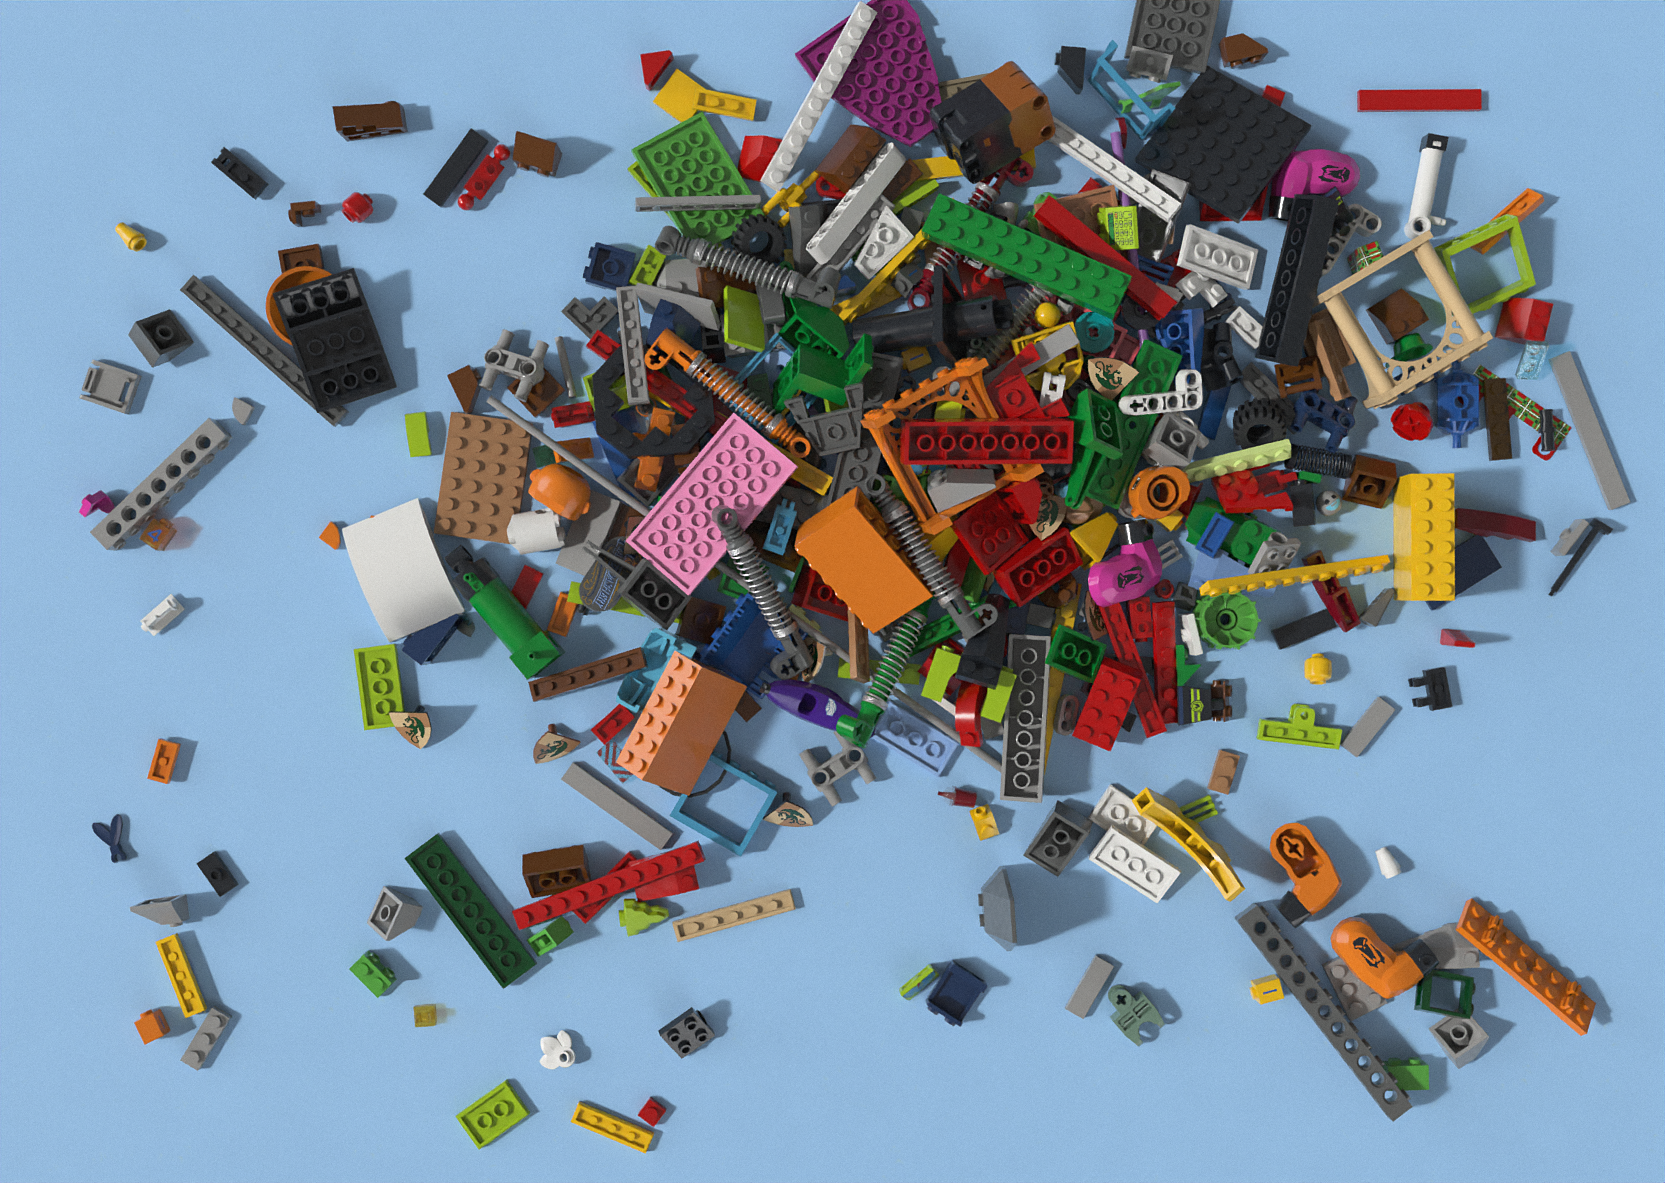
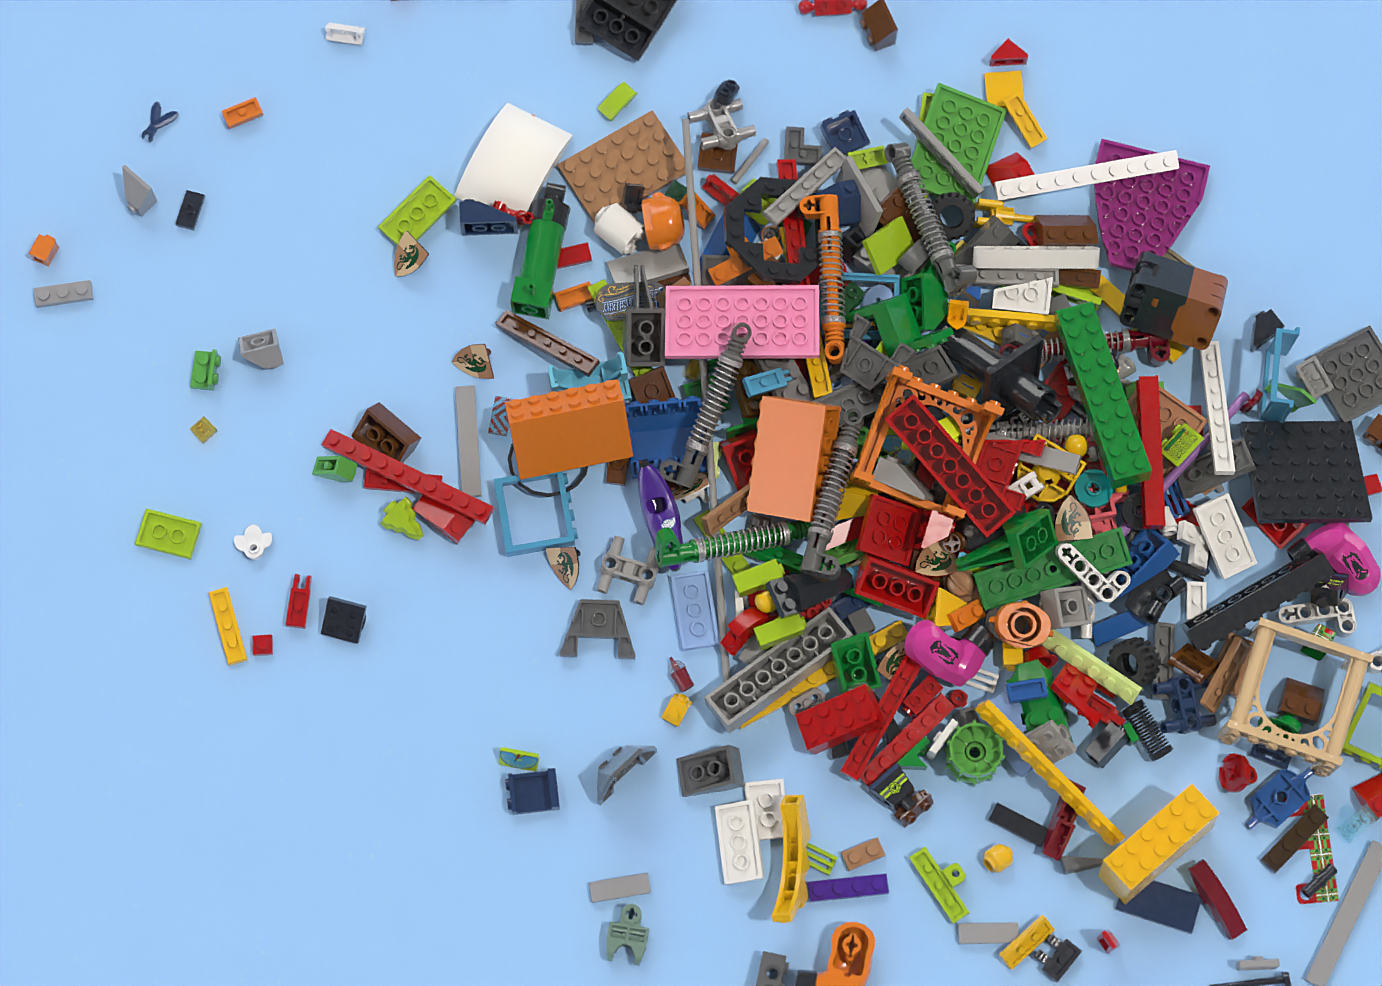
camera: 45 degrees right, 15 degrees down
yellow plate [155,933,207,1018] -> none
orange tile [319,521,341,550] -> none
dark green plate [404,833,537,989] -> none
reddish brown slope [447,365,482,414] -> none
dark grey hinge [457,620,475,637] -> none
red plate [591,704,635,745] -> none
tan tile [672,889,796,942] -> none
reddish brown plate [1037,572,1078,609] -> none
light grey piece [1316,490,1343,516] -> none
reddish brown slope [1342,454,1397,509] -> none
none -> red hinge [286,574,312,629]
none -> red piece [492,201,534,225]
none -> dark grey wing [559,599,636,660]
none -> black bracket [621,183,645,213]
none -> black plate [714,79,740,105]
none -> yellow piece [755,590,776,613]
none -> dark purple plate [808,873,889,903]
none -> light orange plate [947,299,969,330]
none -> orange plate [947,598,987,632]
none -> yellow tile [999,915,1055,970]

